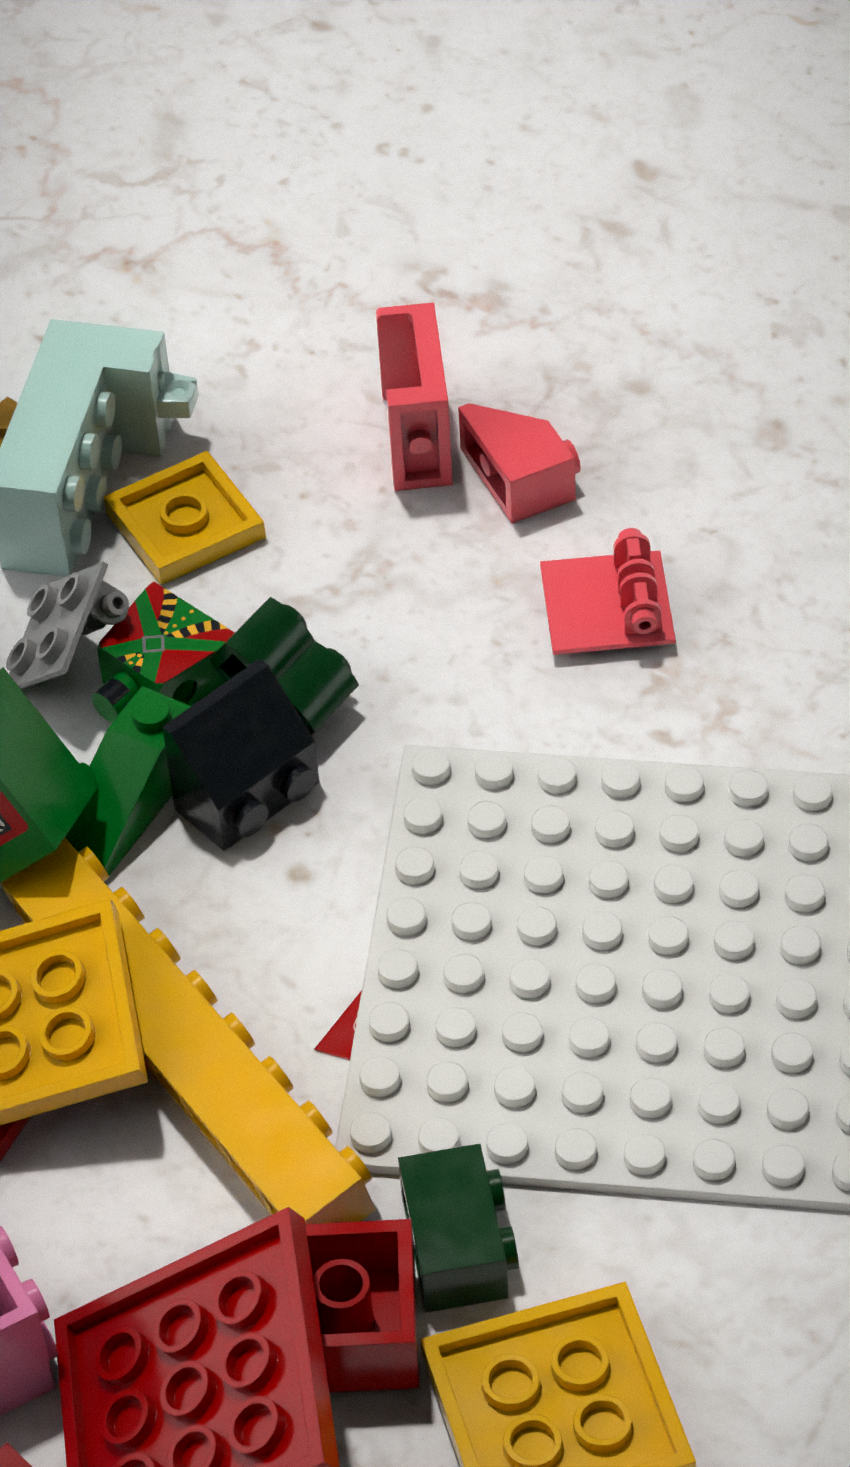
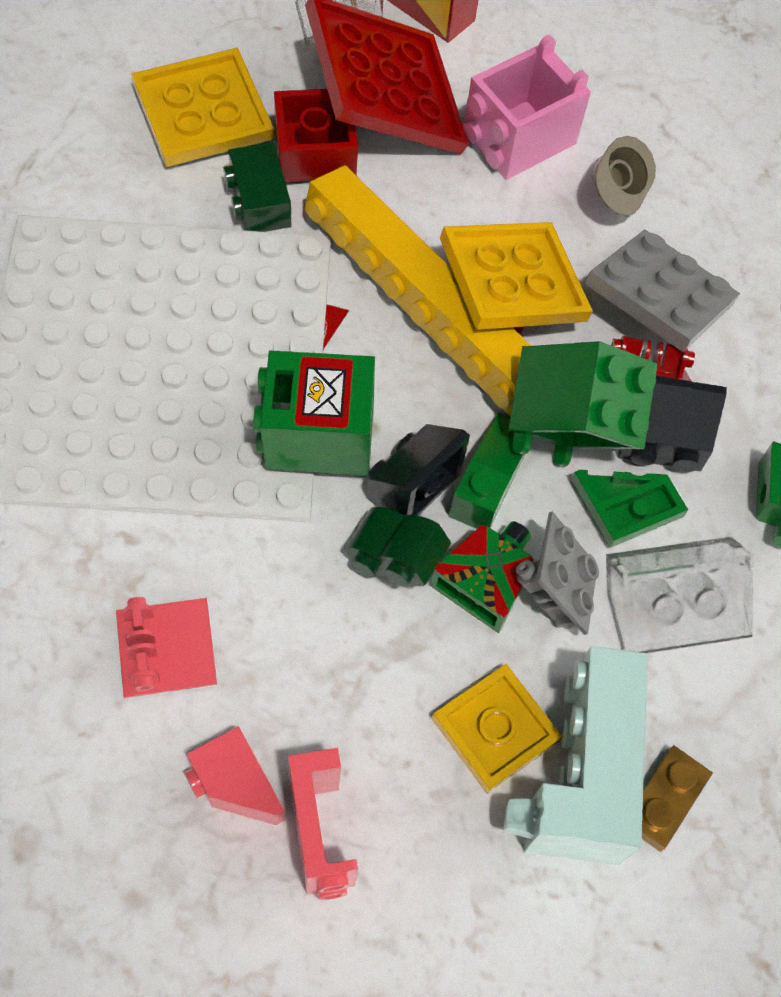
camera: 165 degrees right, 15 degrees up
none -> green container [253,350,375,477]

